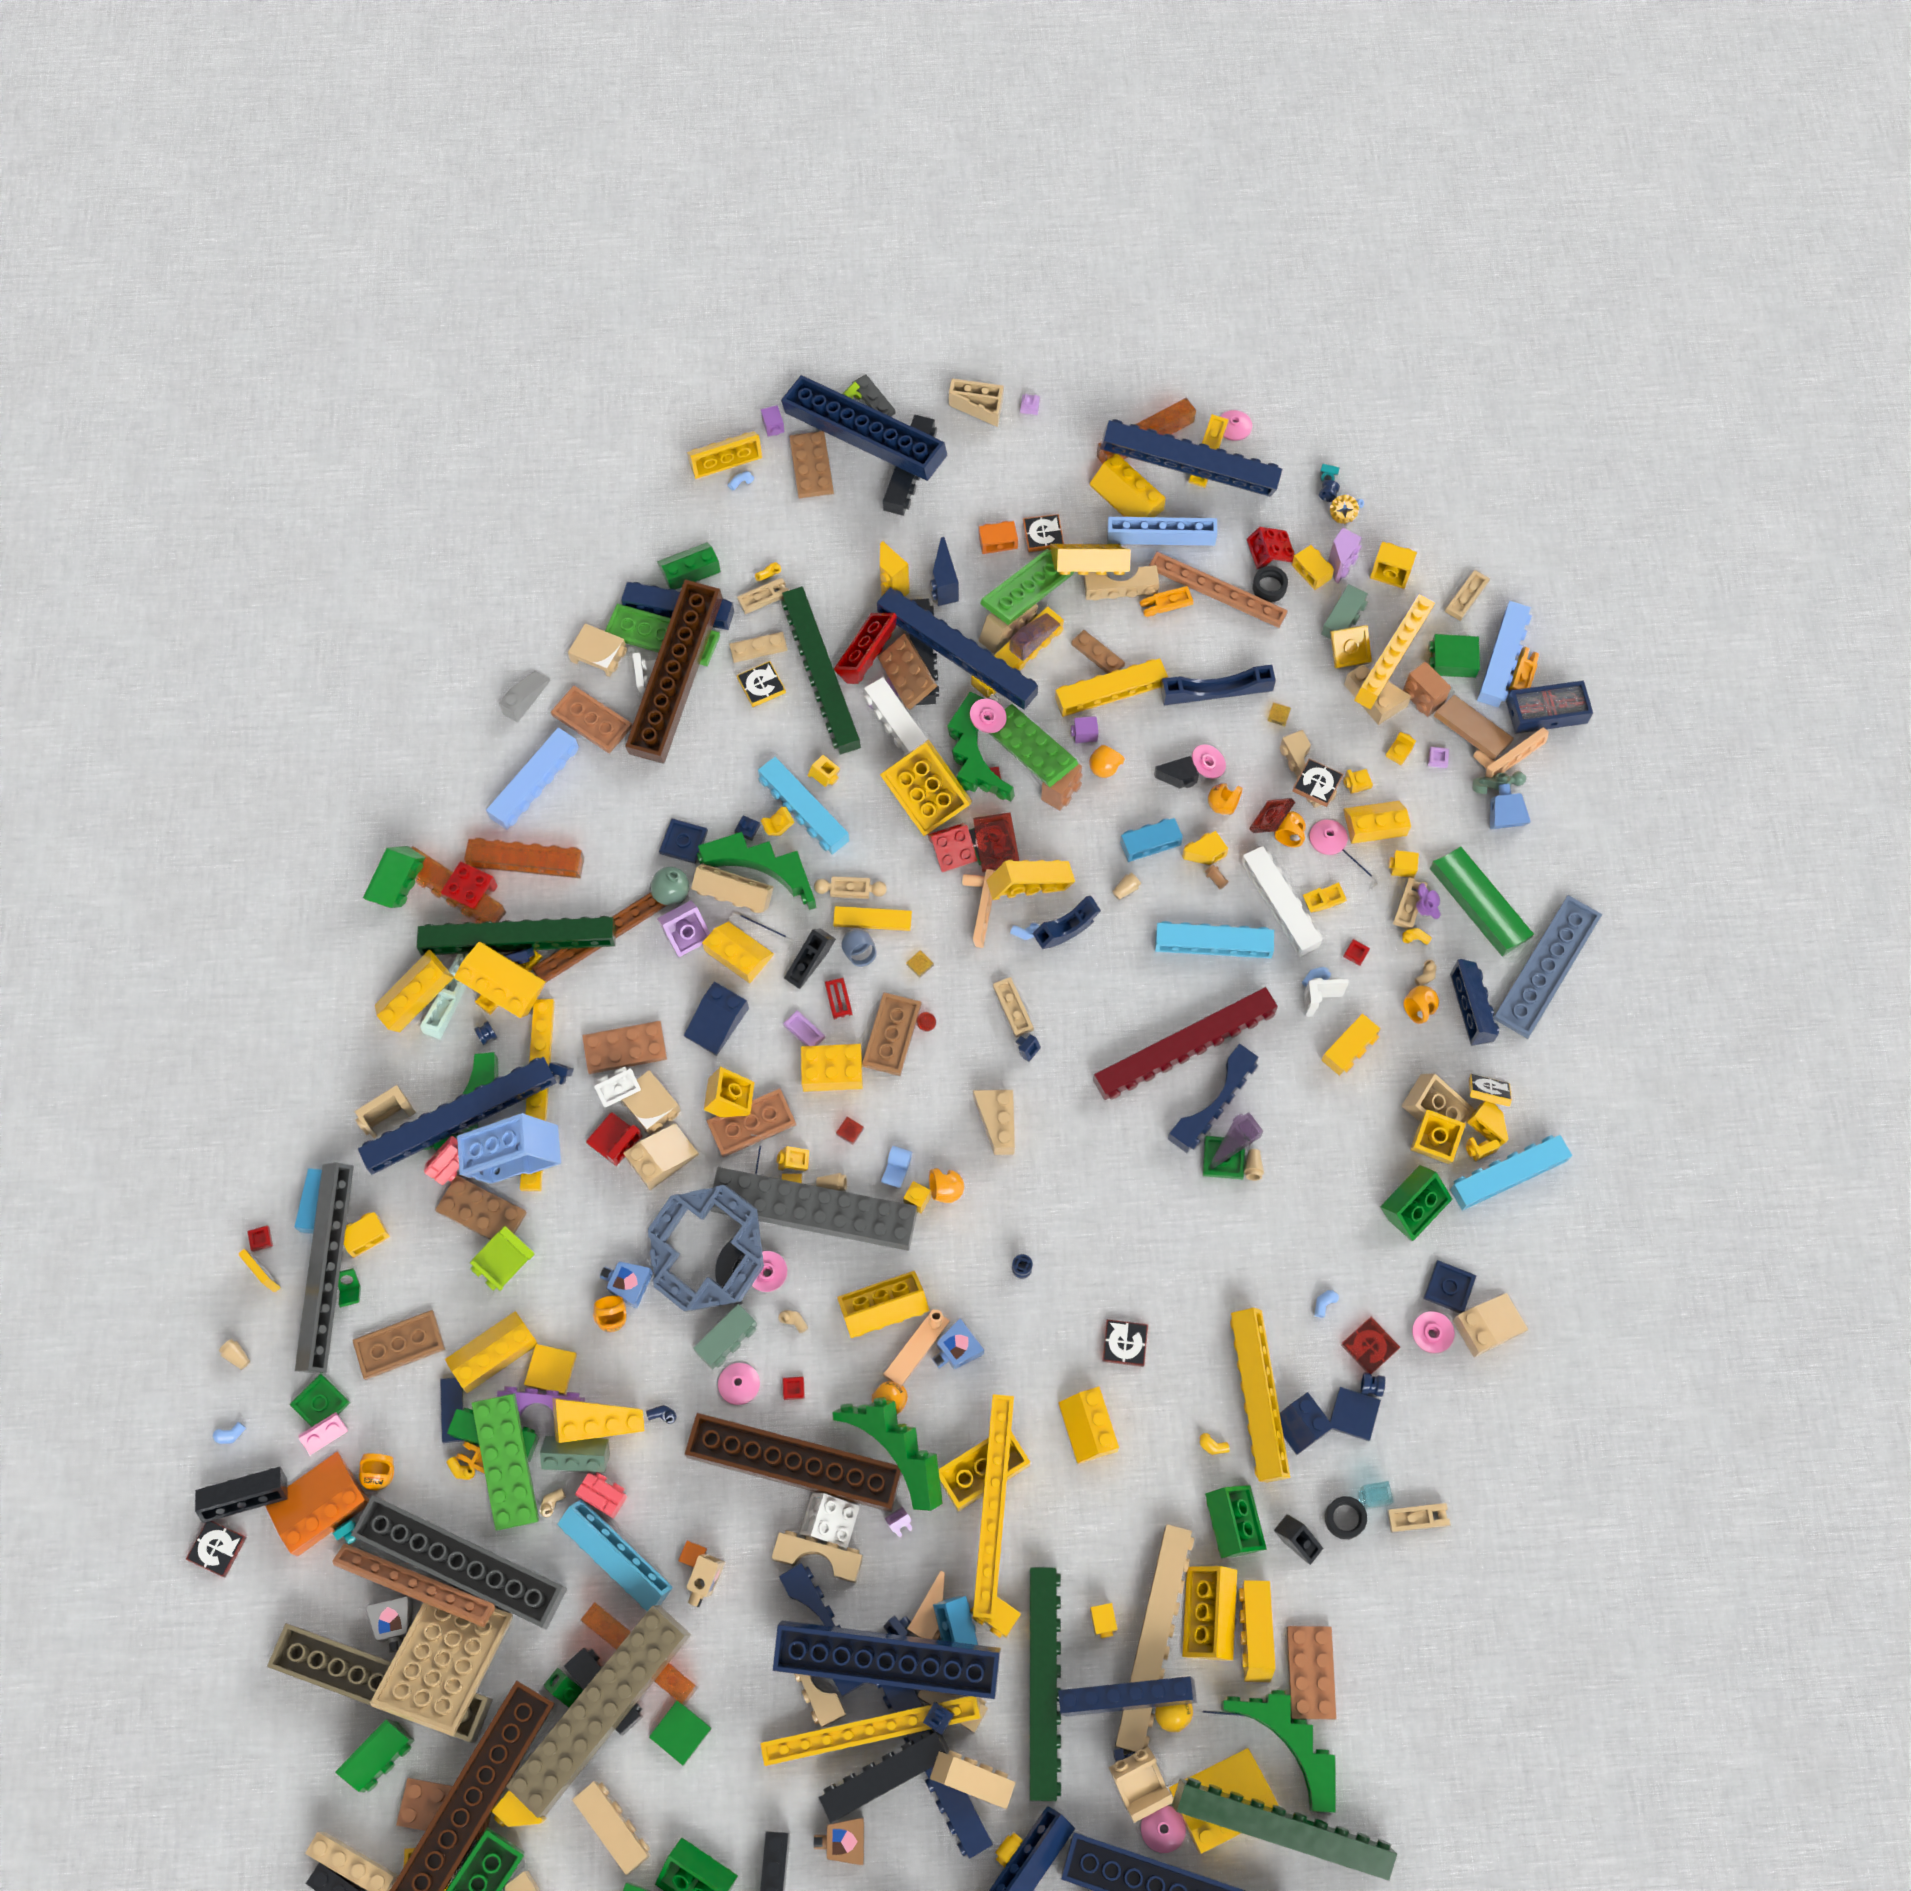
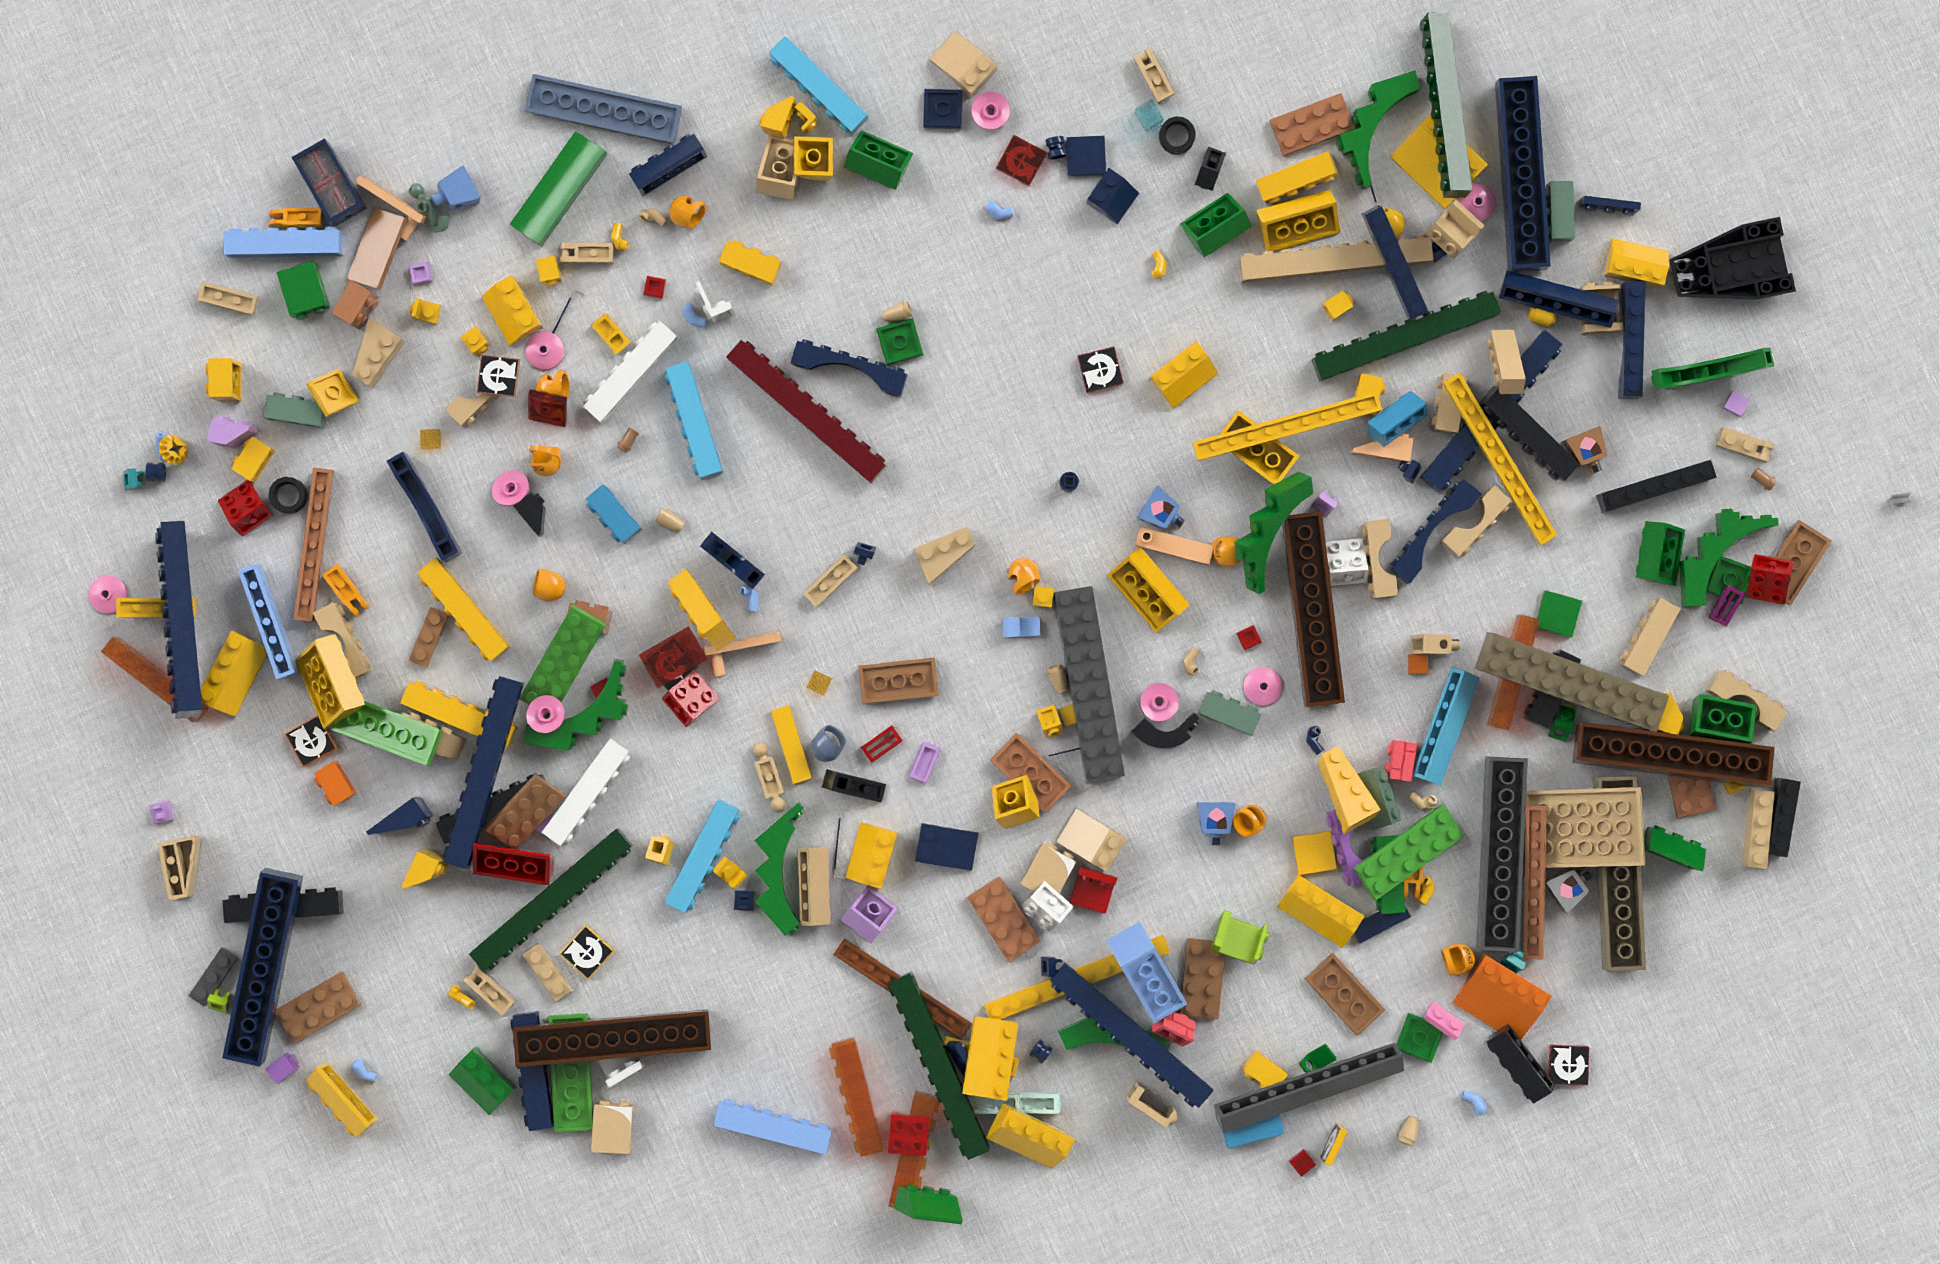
camera: 110 degrees left, 20 degrees up
light grey slope [499,671,550,722] -> none
nougat plate [551,686,632,754] -> none
sand blue plate [648,1185,764,1312] -> none
sand green cylinder [650,866,689,906] -> none
dark blue tile [659,819,708,864] -> none
dark blue brick [772,1620,1001,1699] -> none
yellow brick [801,1044,863,1092] -> none
clear red plate [836,1117,864,1145] -> none
yellow slope [880,739,972,836] -> none
clear red plate [917,1012,936,1032] -> none
dark blue tile [923,1702,955,1735] -> none
slope [1009,613,1060,661] -> none
medium lavender brick [1071,717,1098,743] -> none
yellow slope [1182,831,1228,865] -> none
clear purple slope [1210,1112,1263,1169] -> none
yellow brick [1230,1307,1291,1483] -> none
yellow brick [1354,594,1435,710] -> none
medium lavender plate [1416,883,1441,919] -> none
tile [1469,1074,1512,1107] -> none

